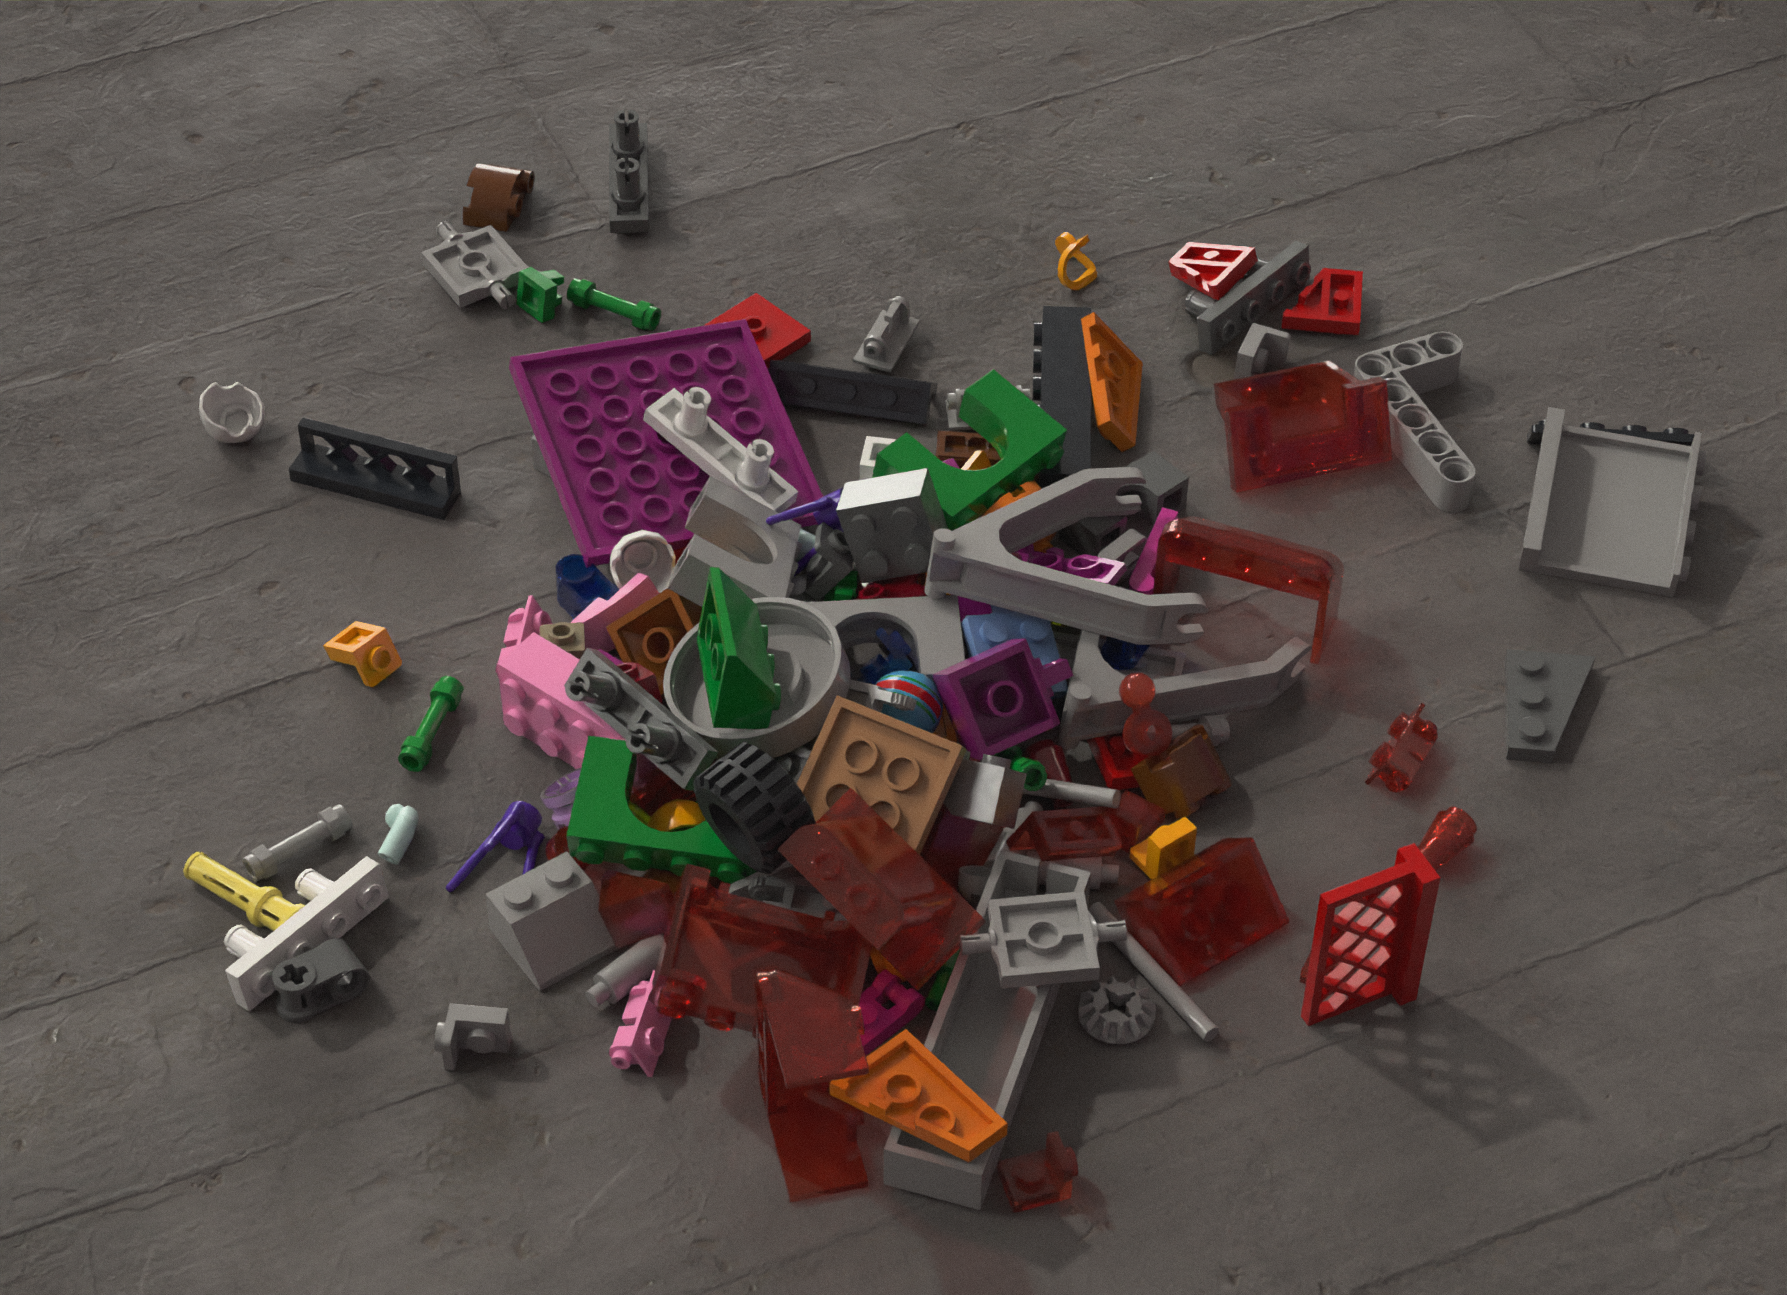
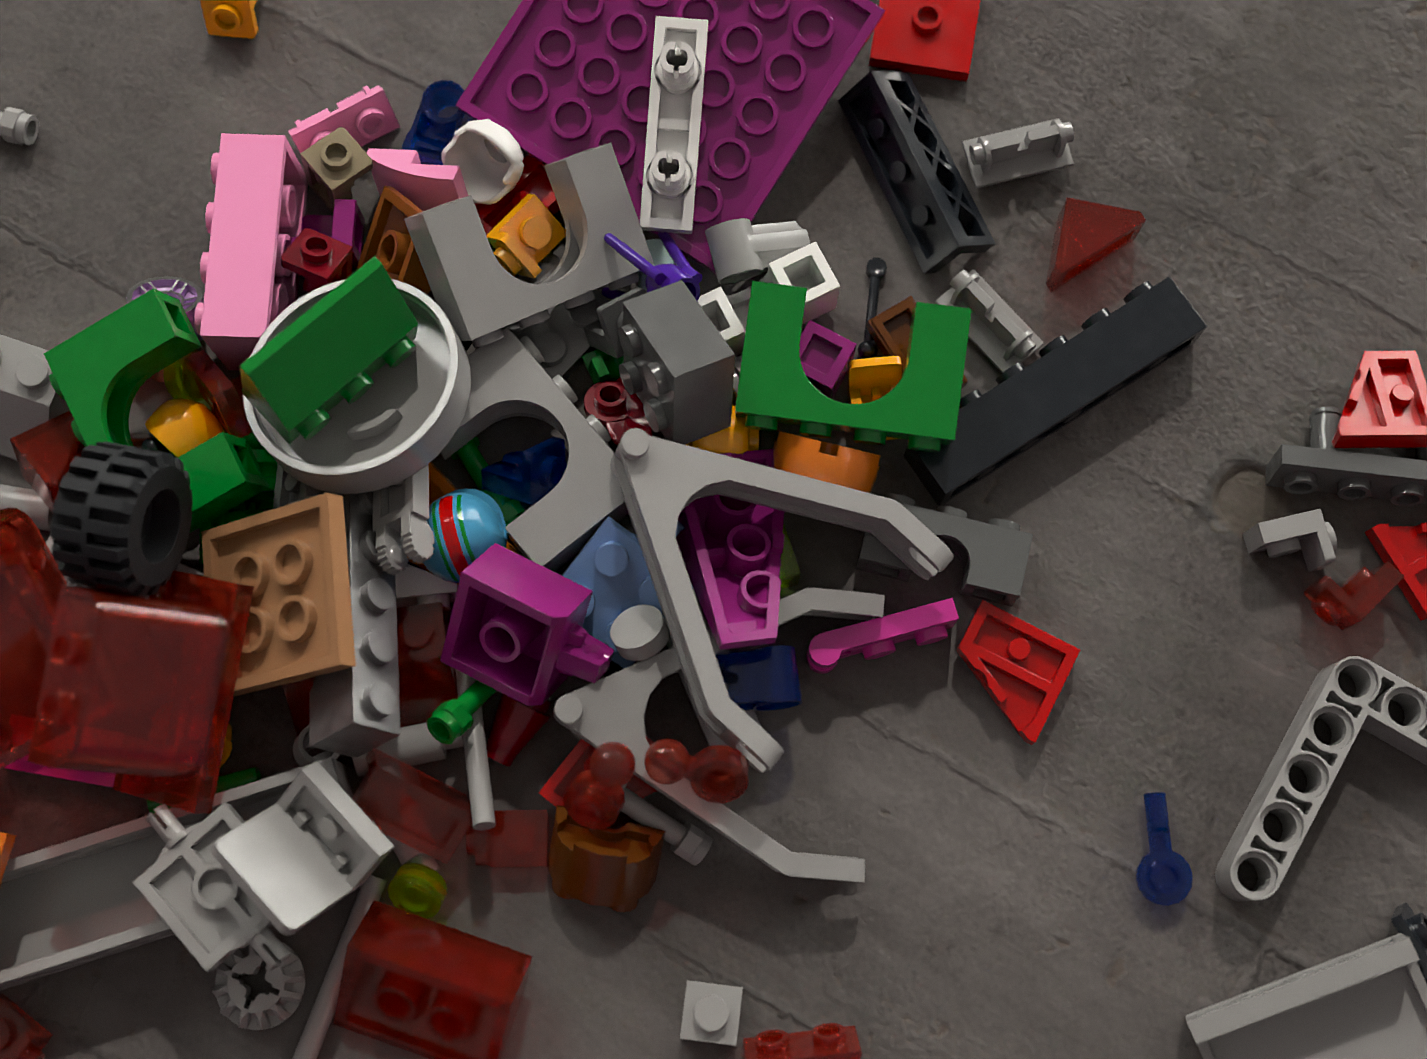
camera: 55 degrees right, 30 degrees up
light aqua arm [377,804,418,864] -> none
green bar [398,676,464,772] -> none
dark purple plant [446,801,545,892] -> none
dark grey plate [564,648,718,791] -> none
light orange piece [1055,232,1097,290] -> none
orange wing [1081,312,1143,452] -> none
light orange bracket [1129,817,1197,885] -> none
clear red windscreen [1153,516,1344,665] -> none
clear red windscreen [1214,361,1392,493] -> none
none -> light grey bracket [212,761,394,935]
none -> clear neon green tile [388,863,448,918]
none -> light grey tile [610,605,670,661]
none -> clear red plate [644,738,748,803]
none -> light grey plate [680,980,743,1046]
none -> light grey piece [705,218,810,284]
none -> red wing [956,600,1080,745]
none -> clear red slope [1046,197,1146,292]
none -> clear blue plate [1135,792,1193,906]
none -> clear red bracket [1304,561,1405,630]

